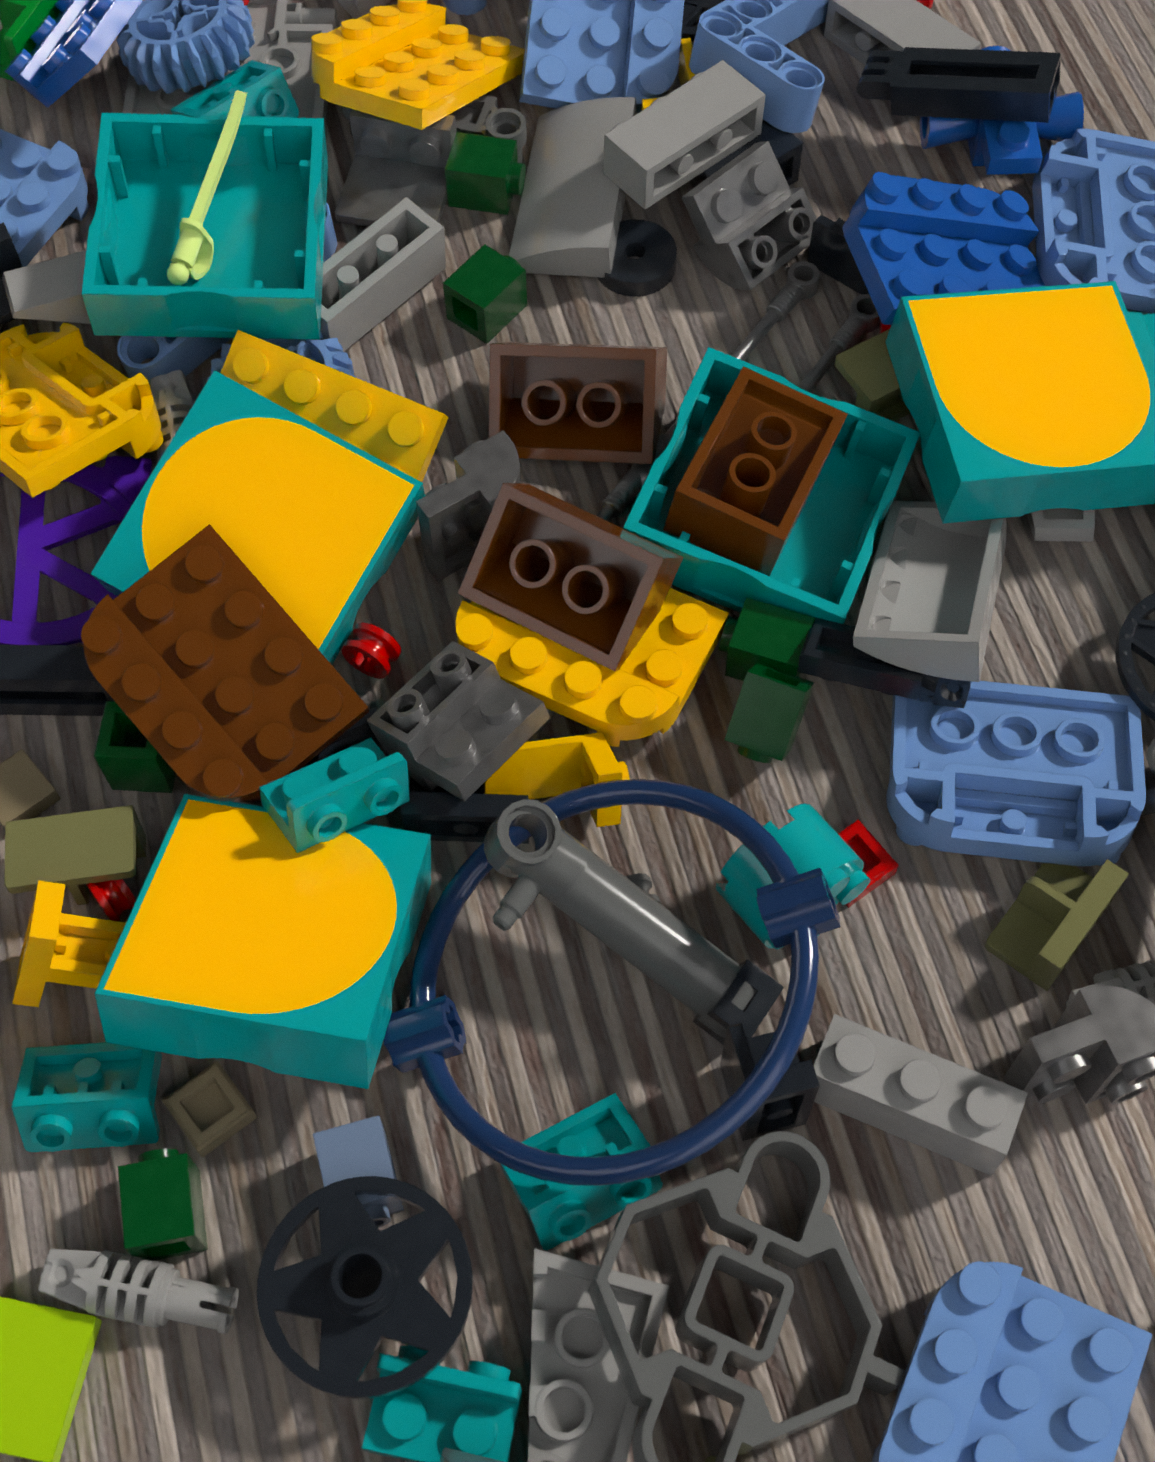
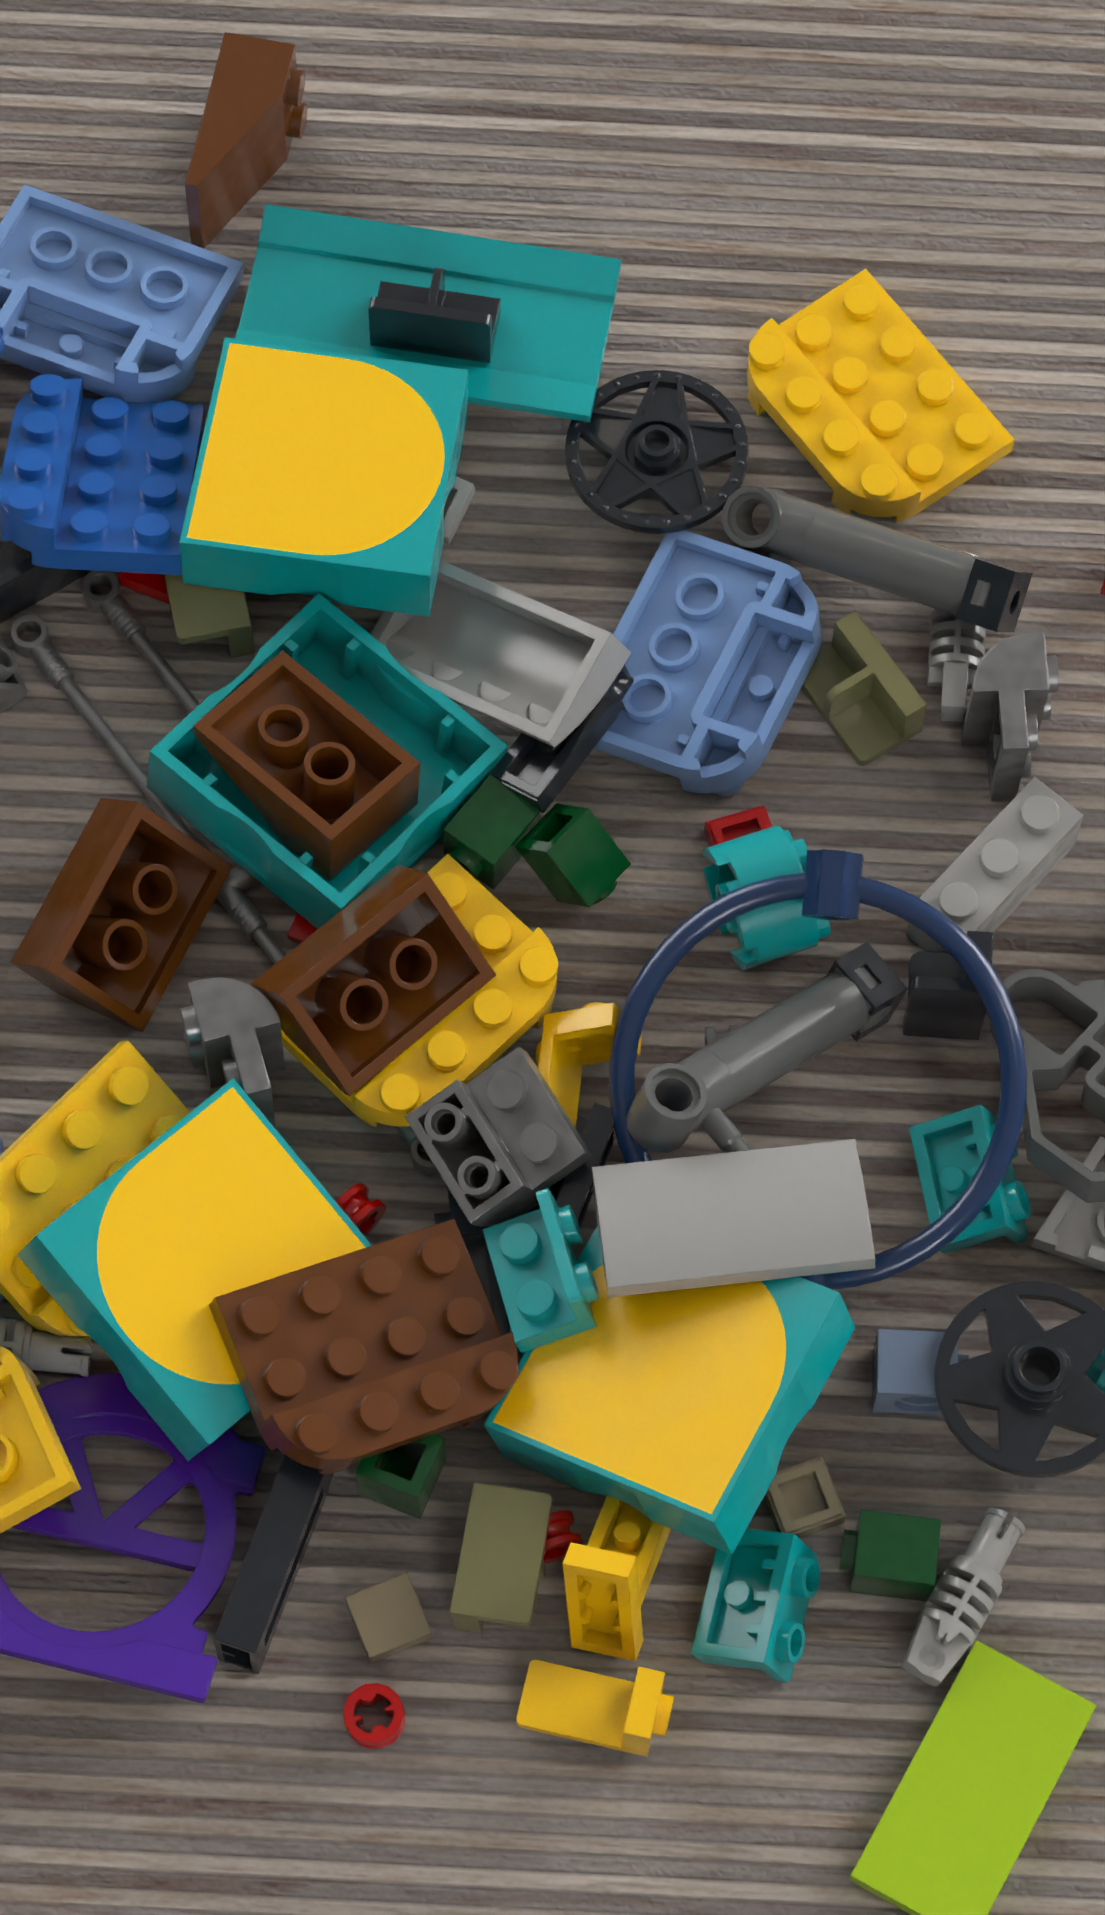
camera: 75 degrees left, 5 degrees up
none -> light grey slope [592,1139,875,1297]

